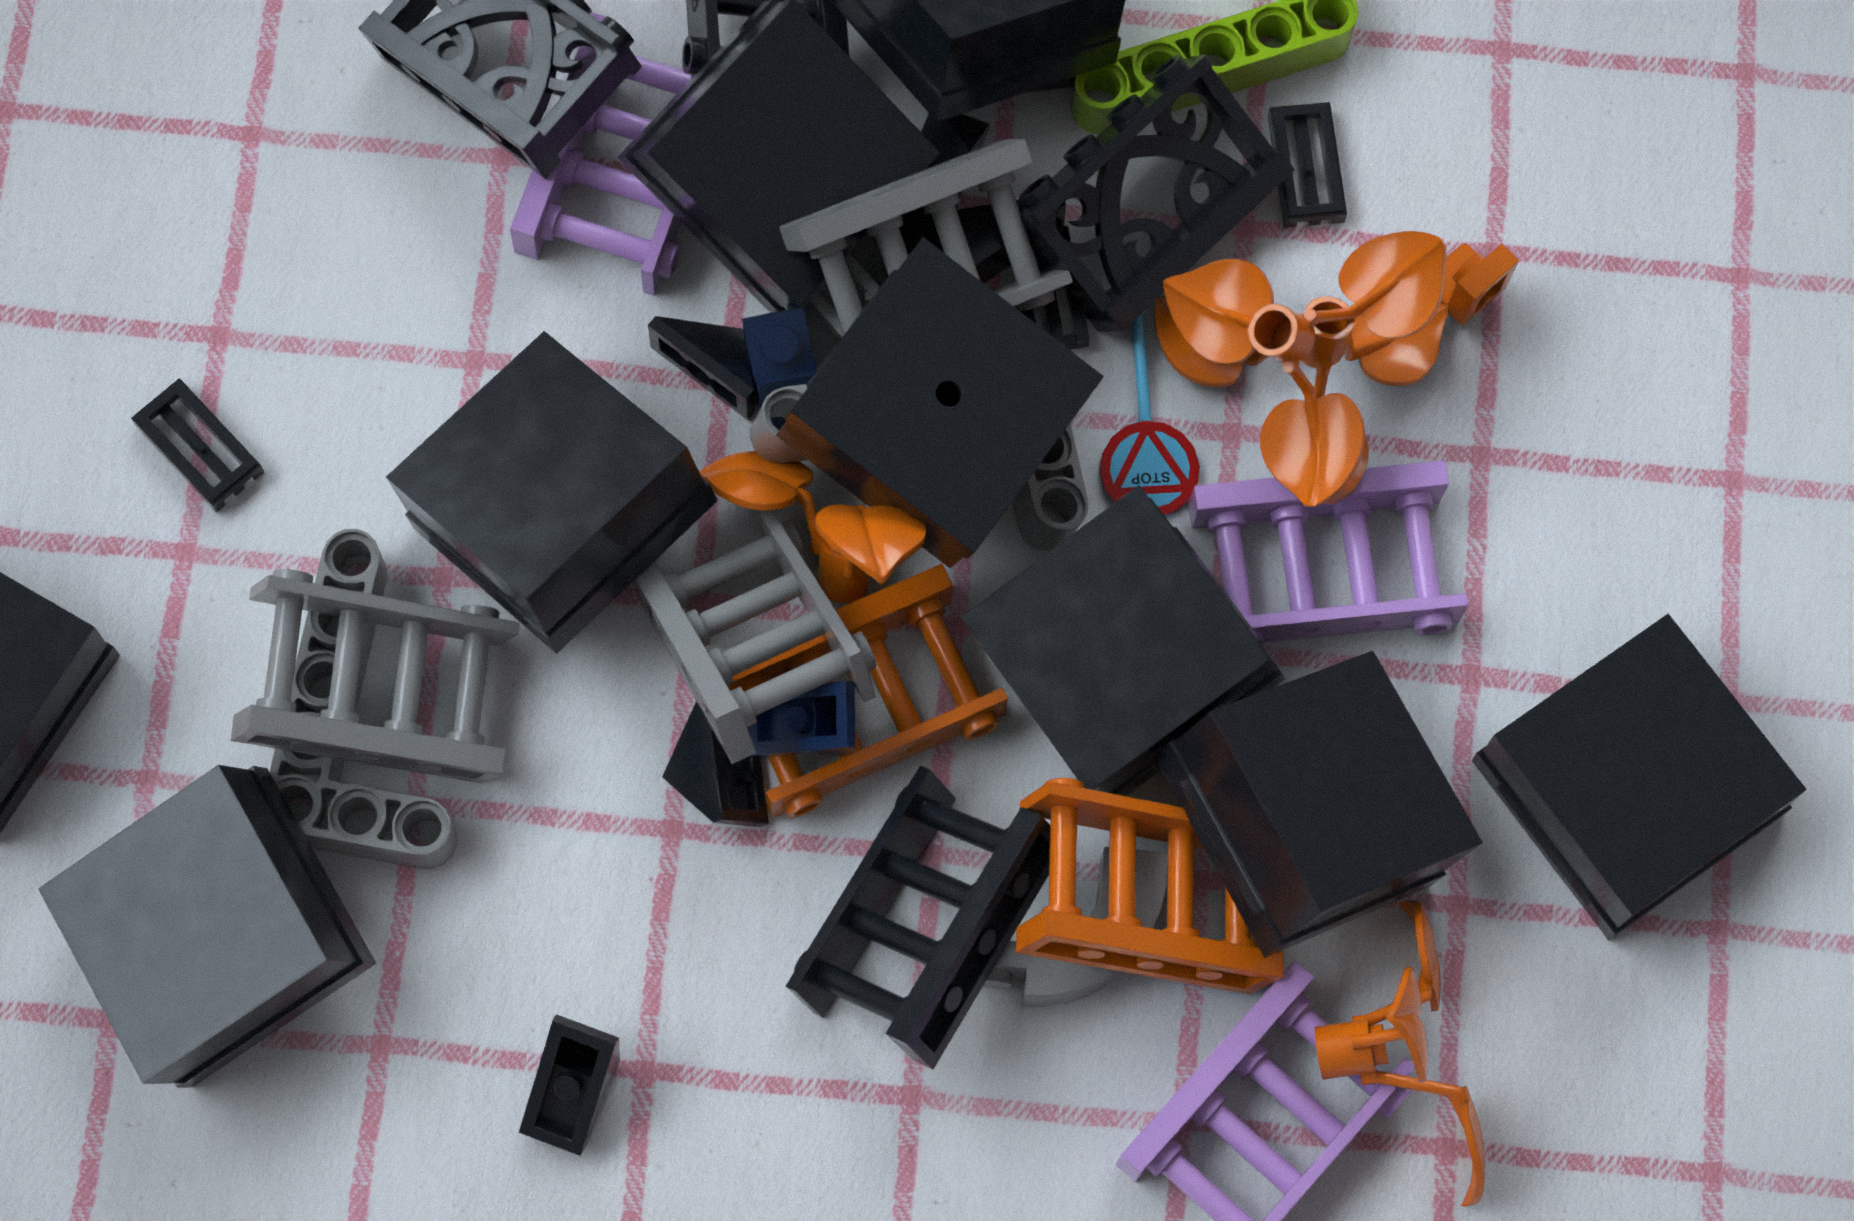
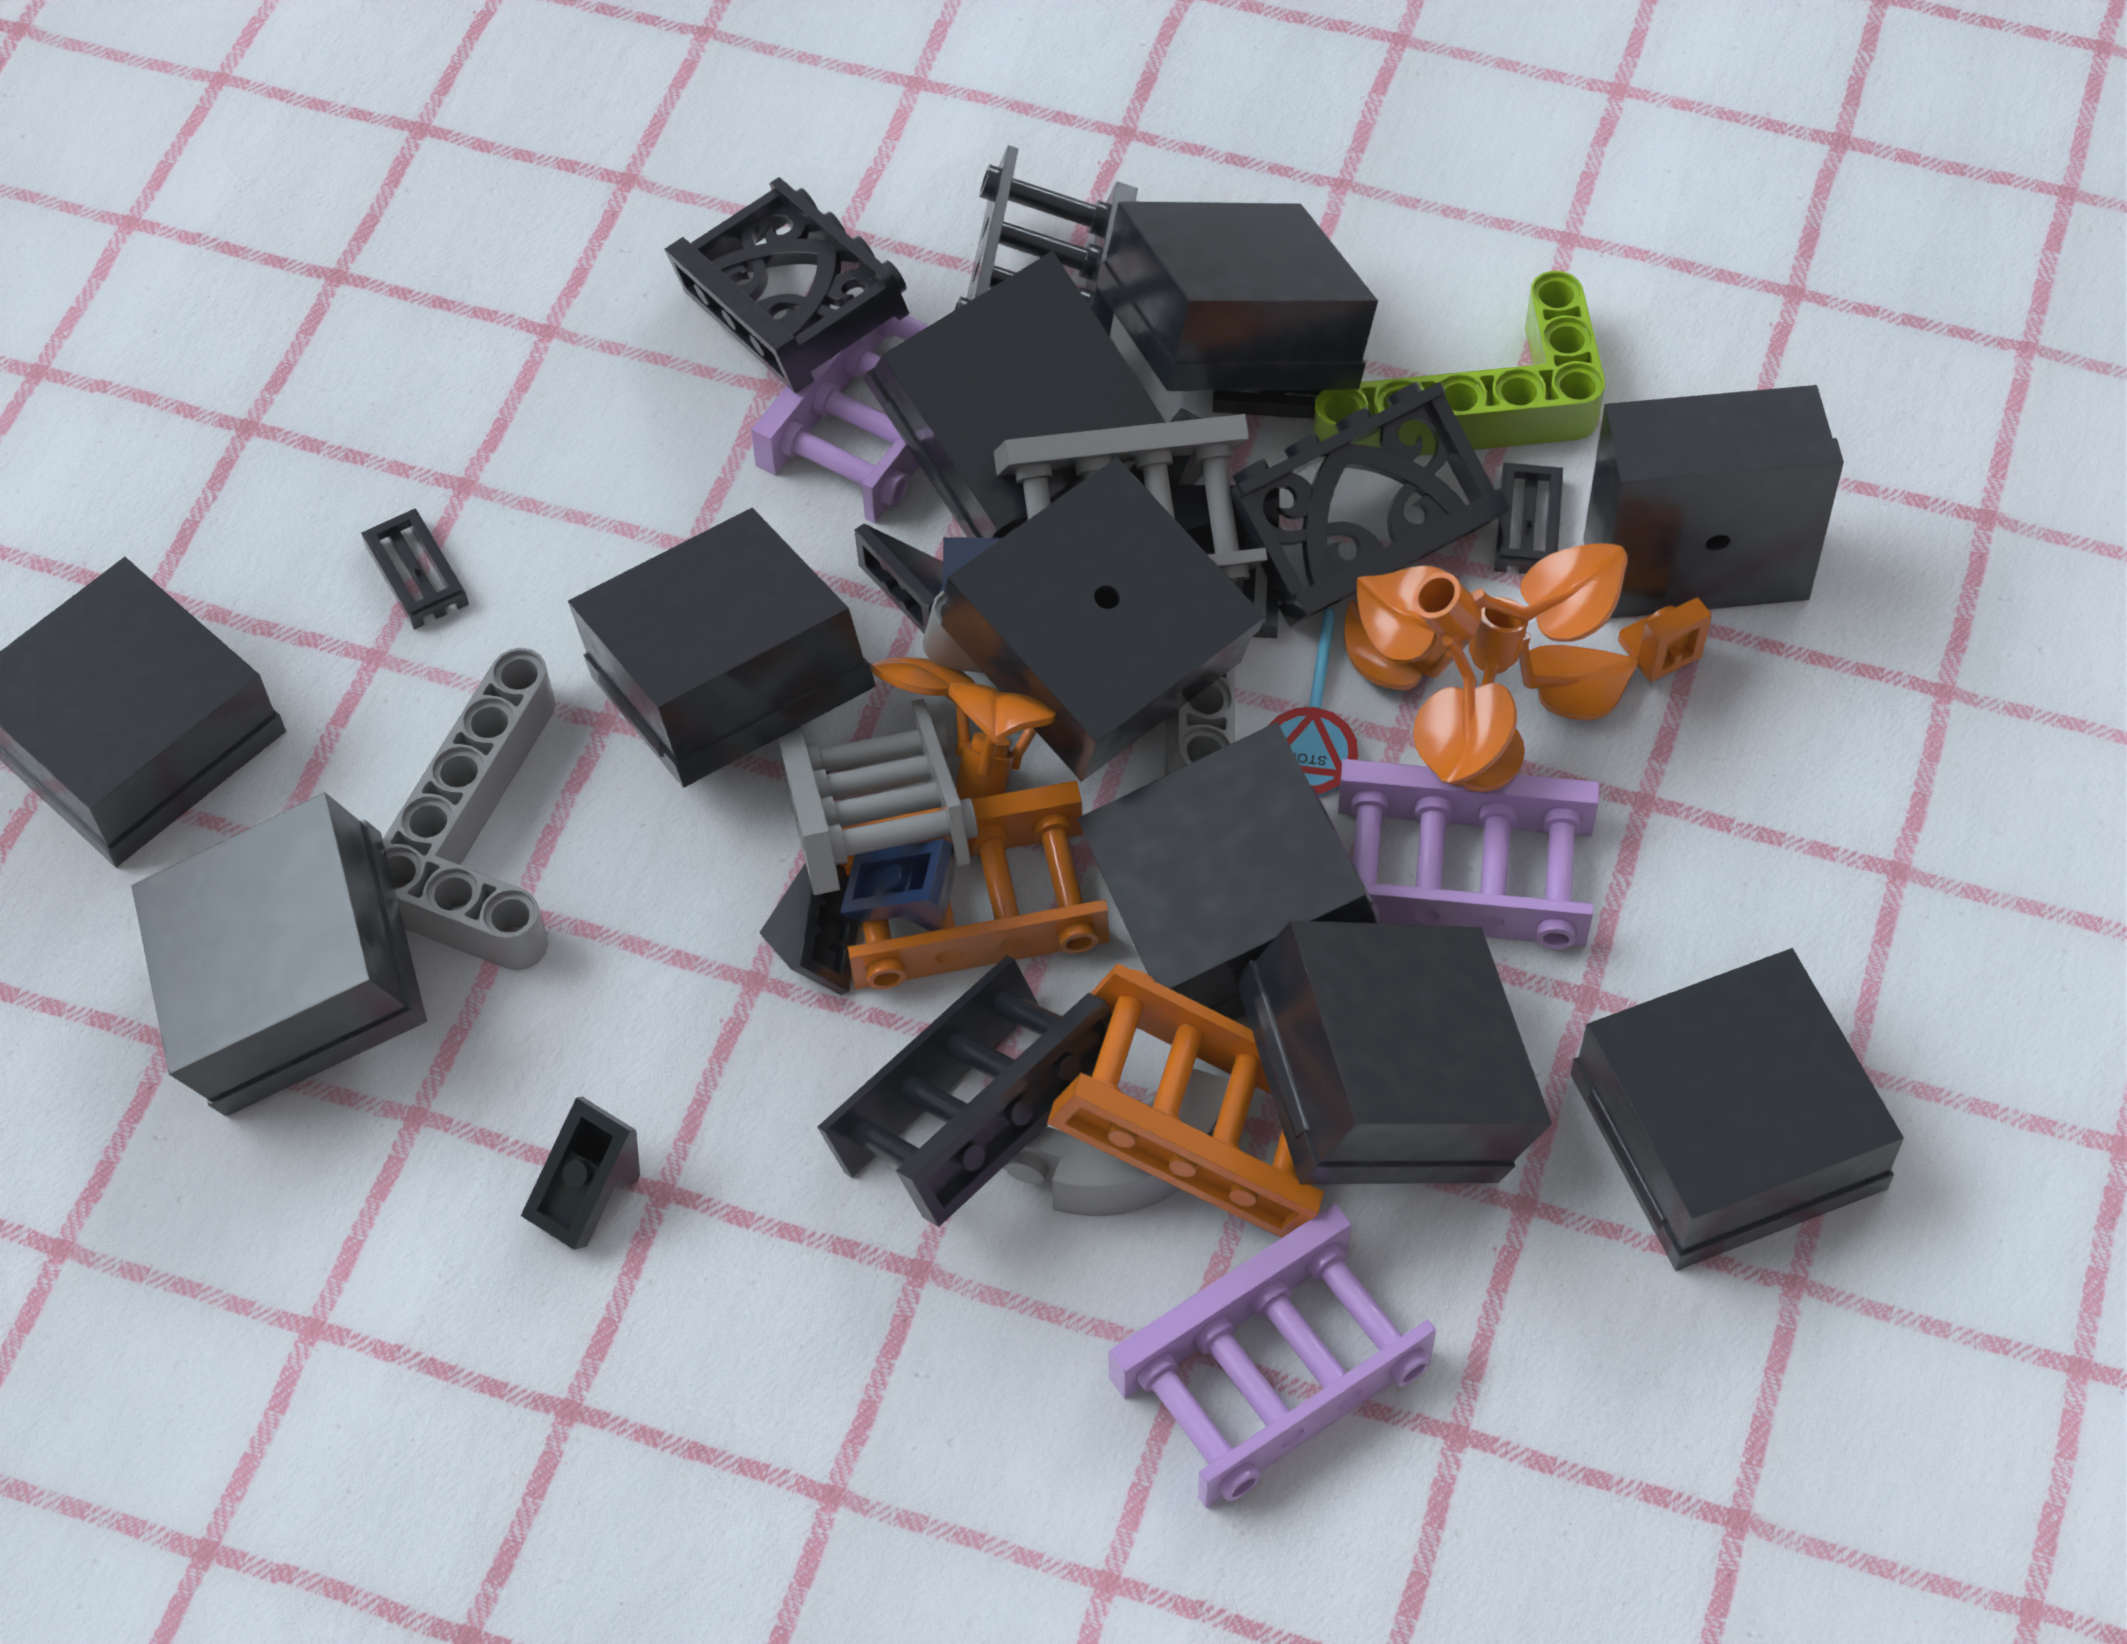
camera: 20 degrees right, 15 degrees down
light grey fence [230,569,520,783] -> none
orange plant [1315,900,1486,1207] -> none
none -> black container [1583,385,1844,618]

